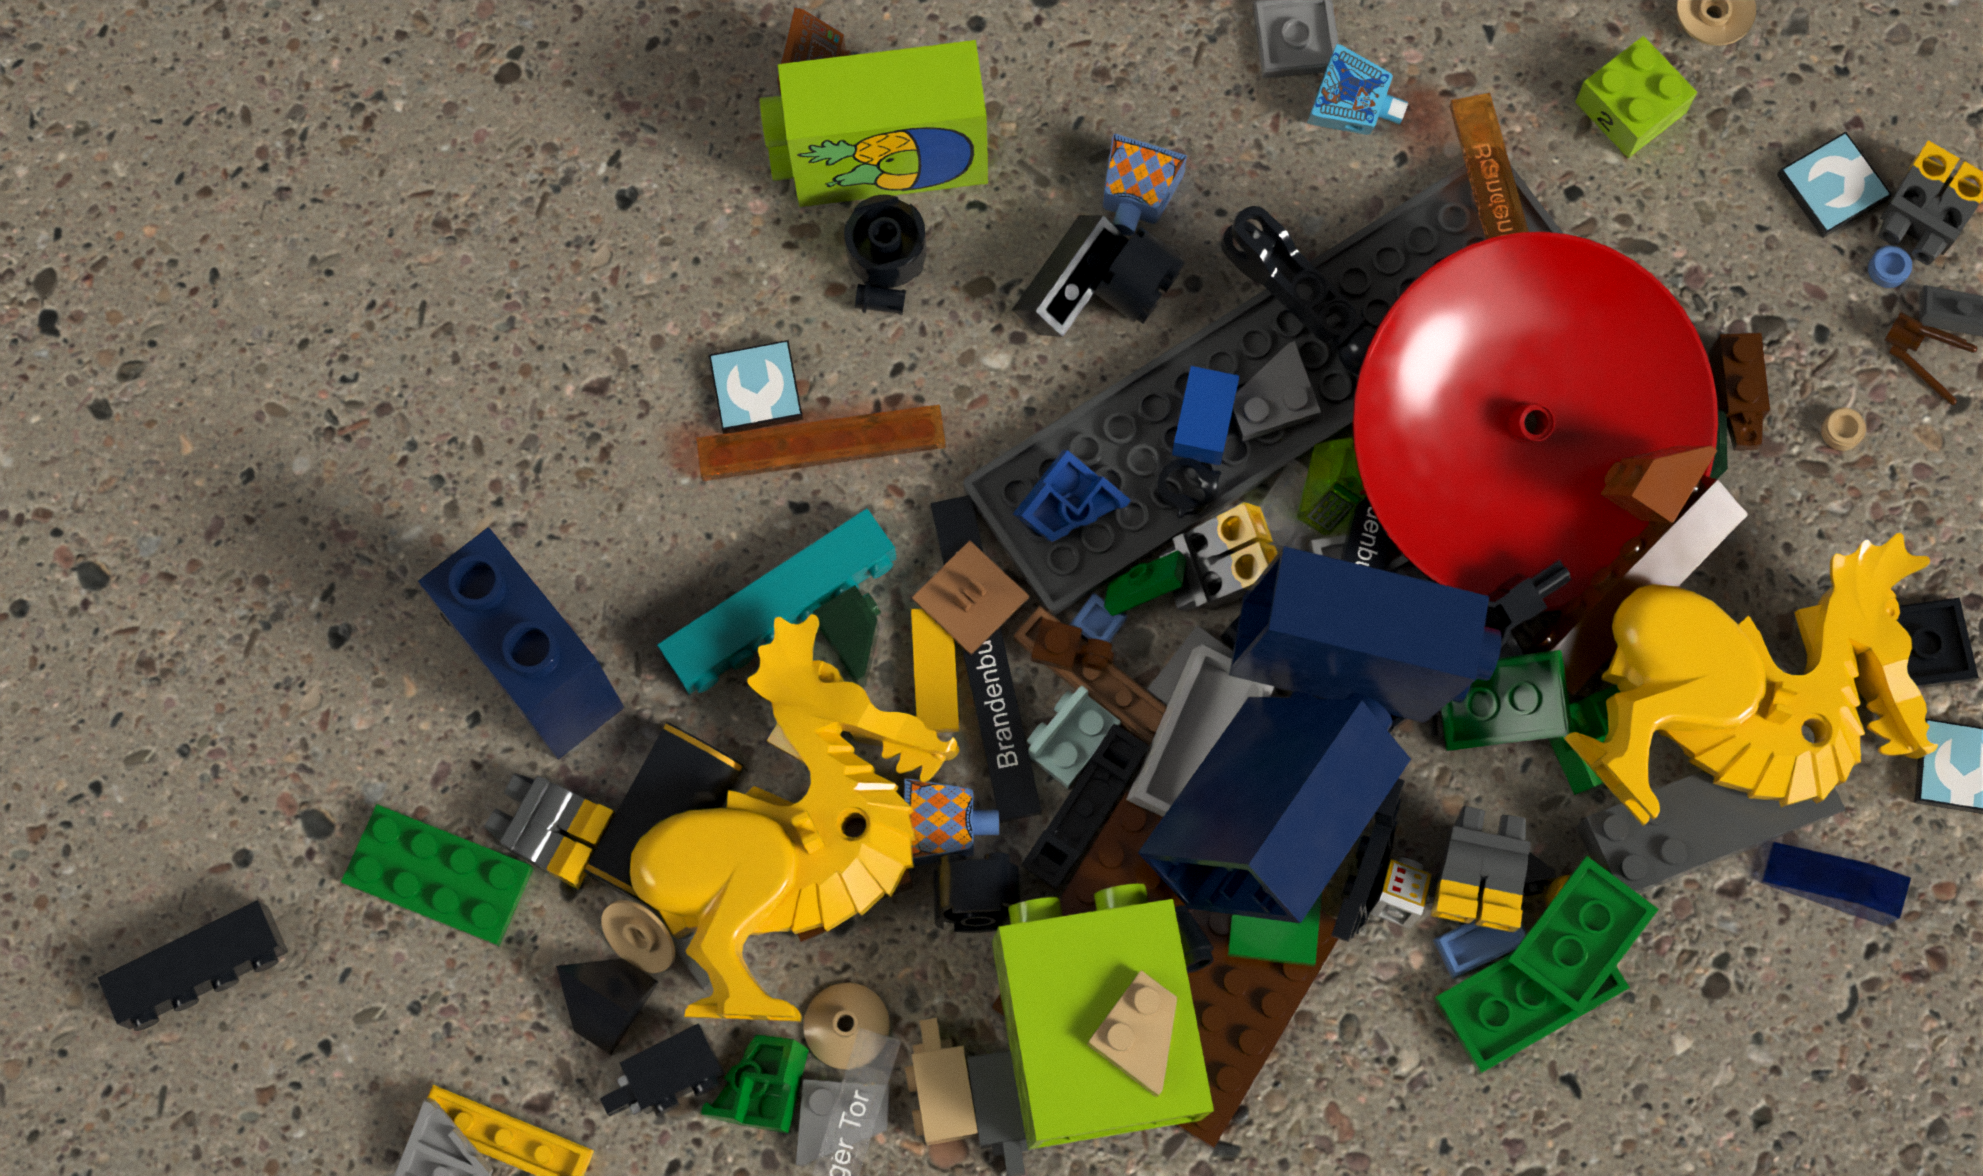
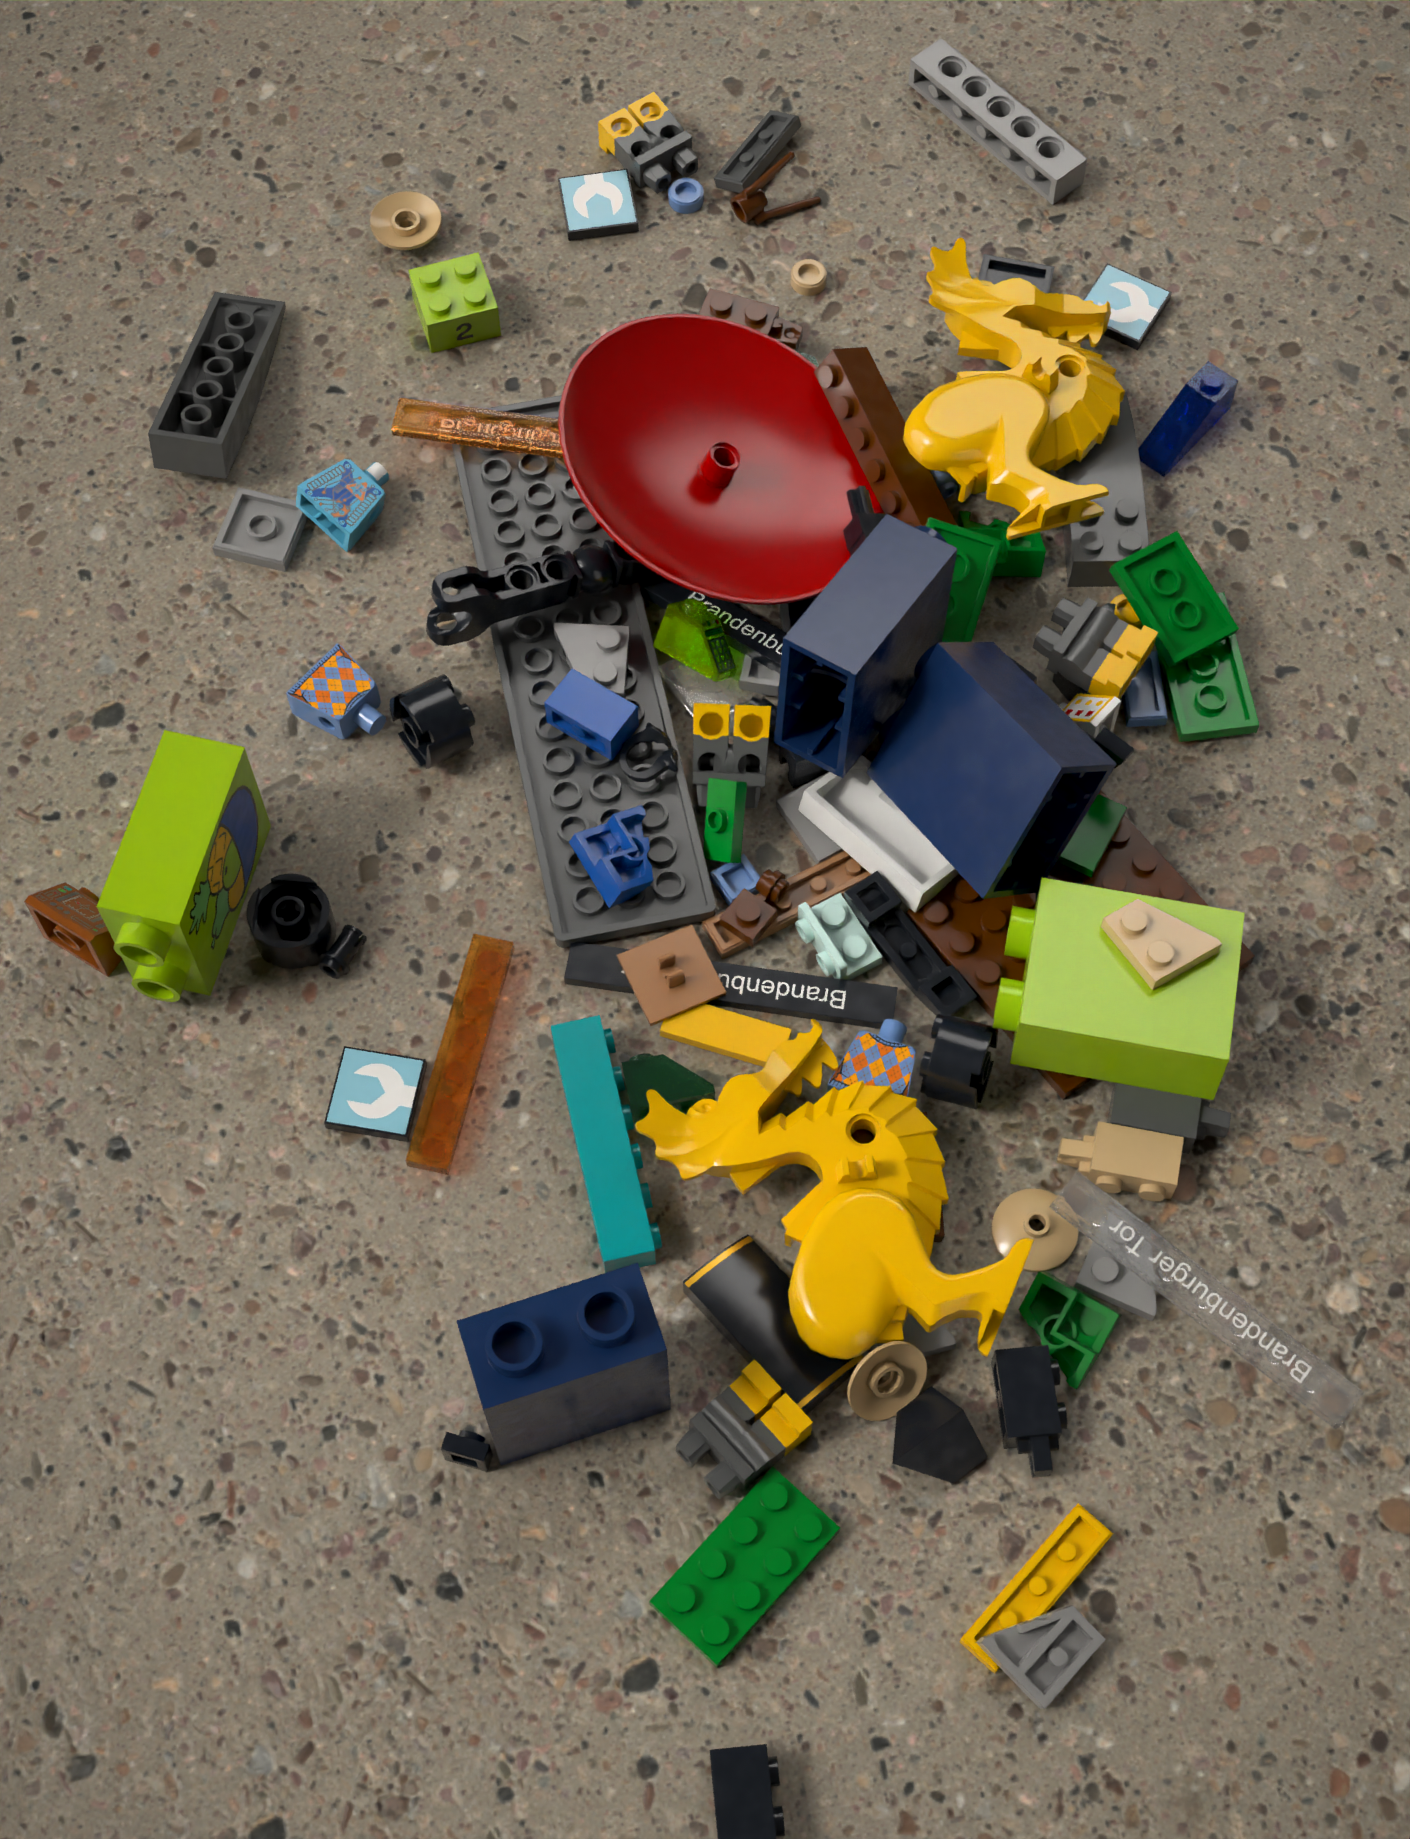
camera: 70 degrees left, 10 degrees down
black brick [1012,215,1129,337] -> none
dark orange slope [1601,445,1717,523] -> none

